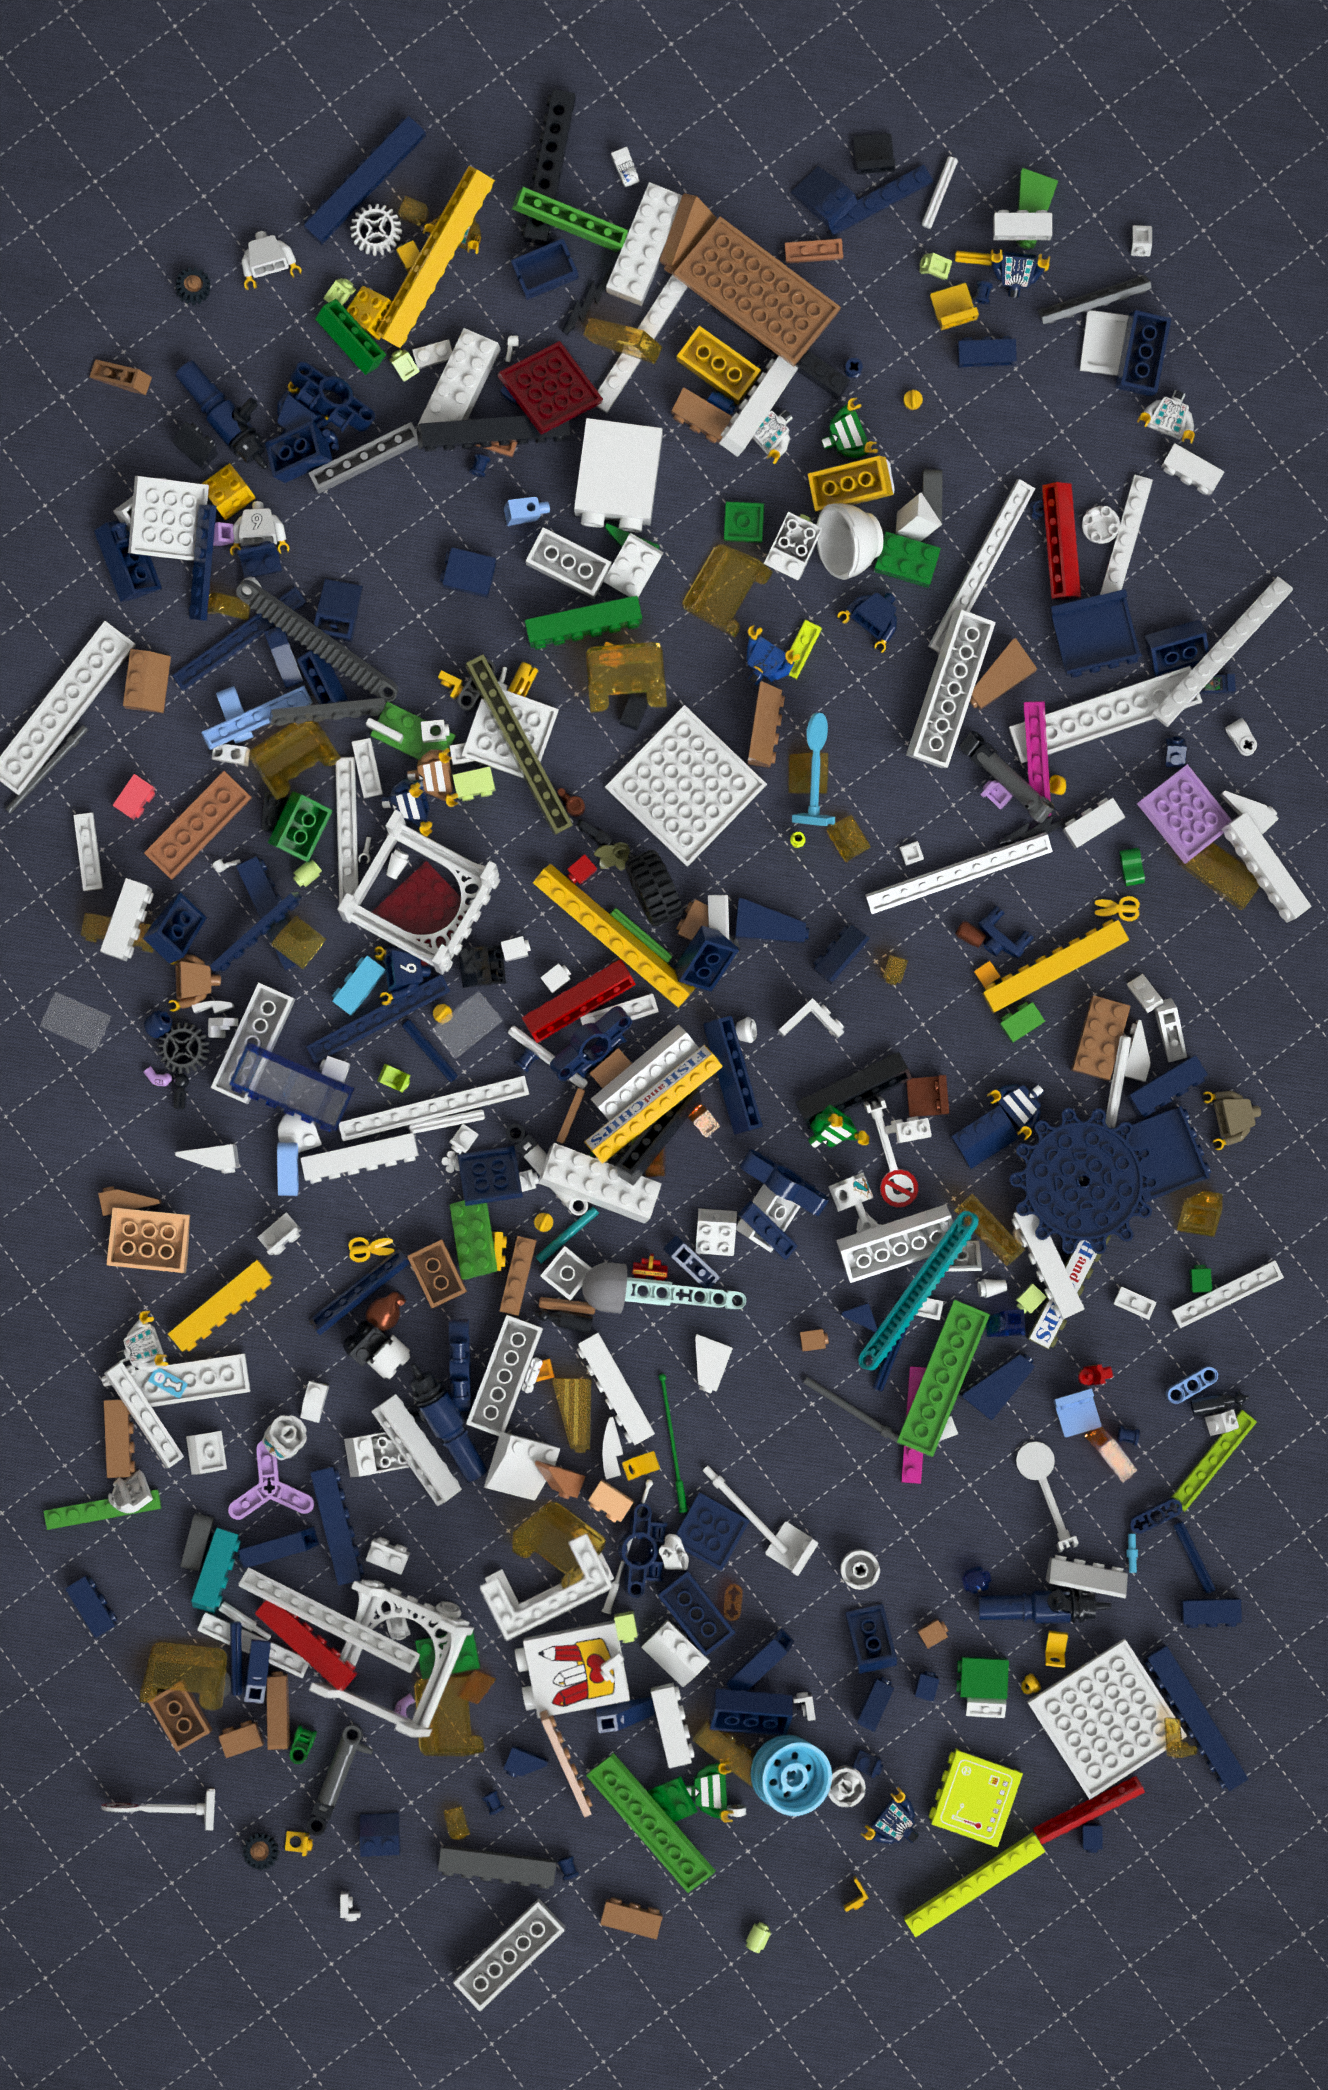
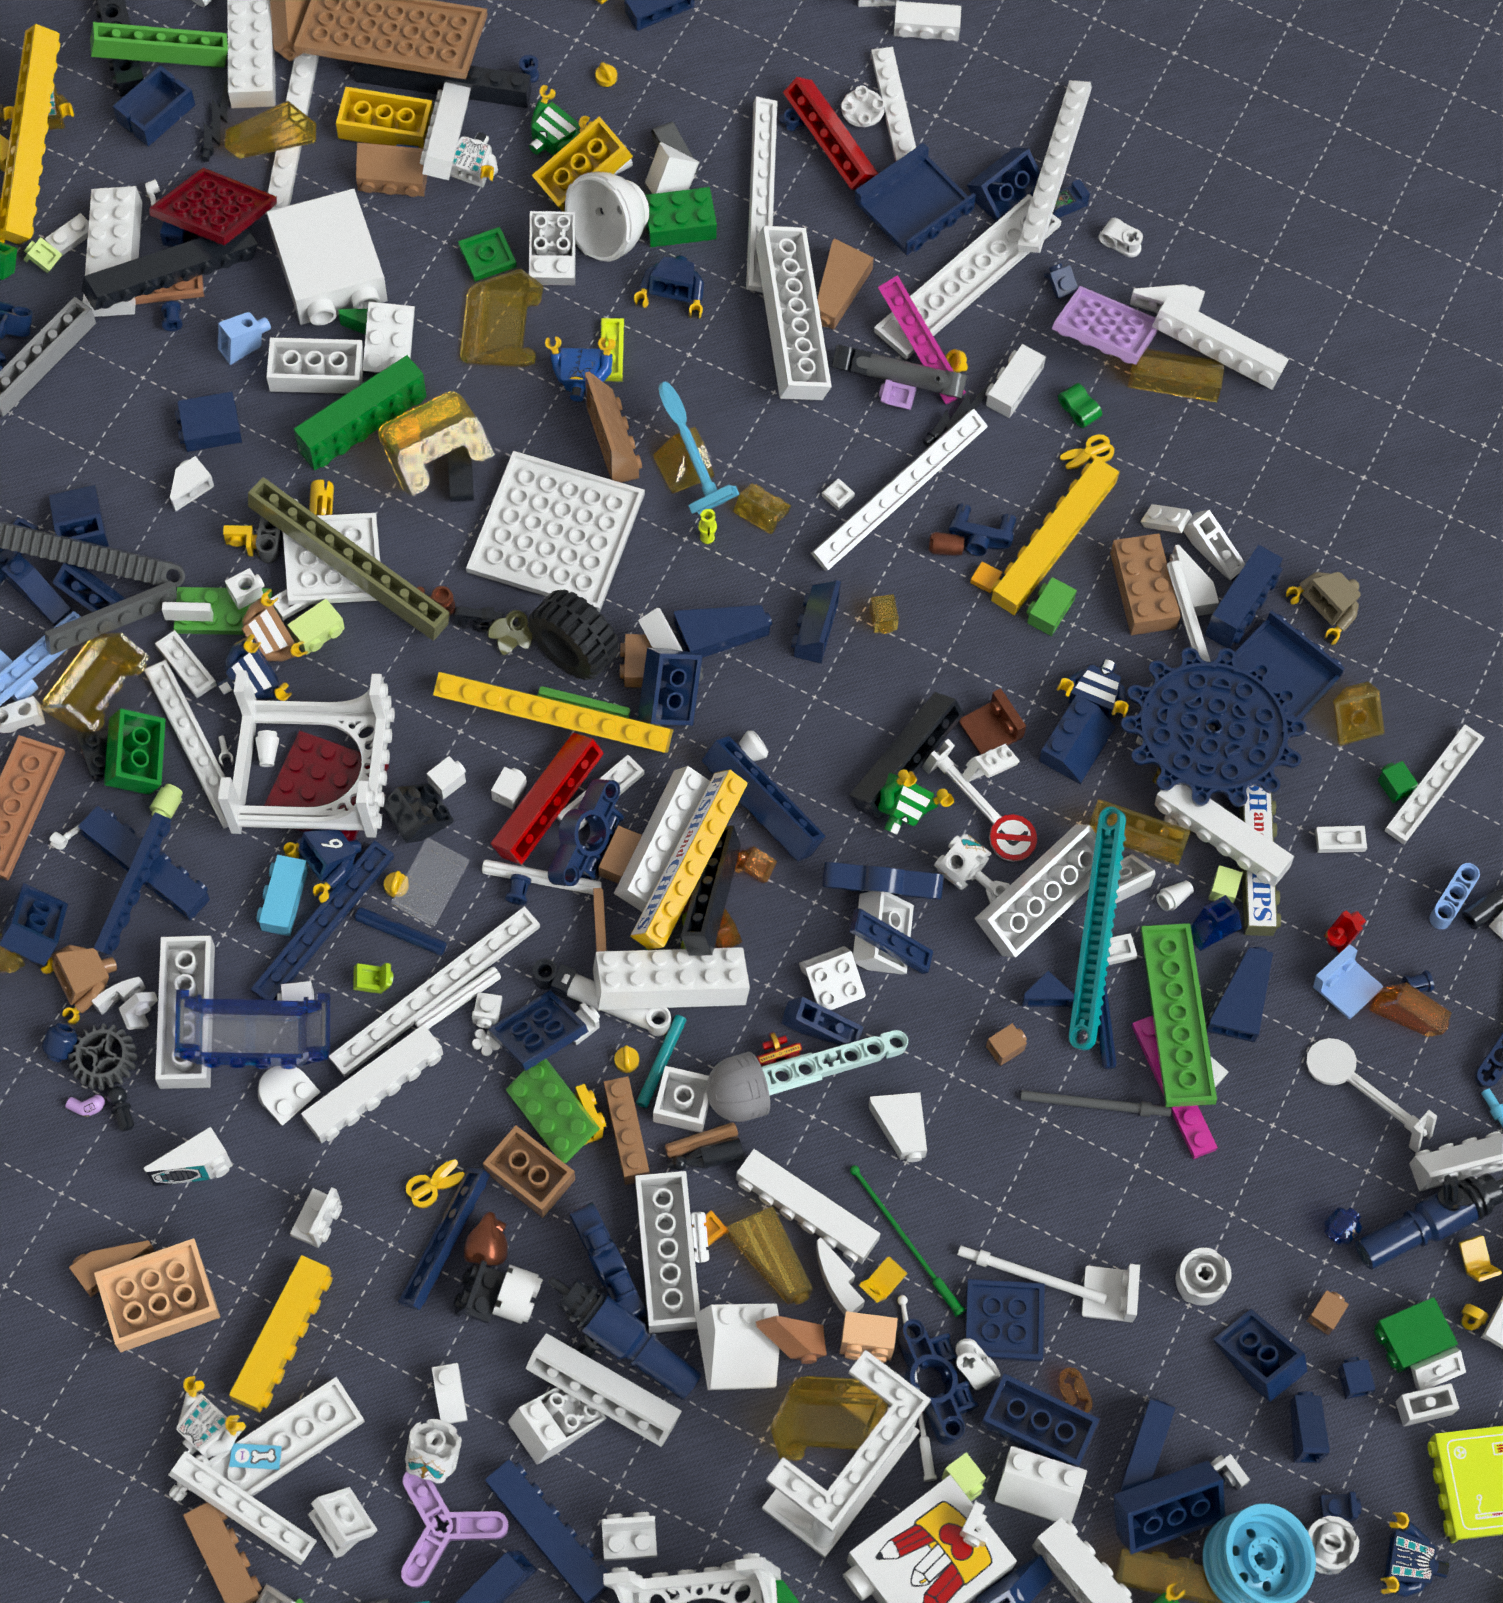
camera: 30 degrees left, 20 degrees down
clear yellow slope [271,916,326,969] -> none
light blue beam [277,1142,299,1196] -> none
red brick [567,854,597,885] -> none
white bracket [778,998,844,1039] -> none
none -> white slope [170,456,214,511]
none -> white brick [1395,1383,1460,1427]

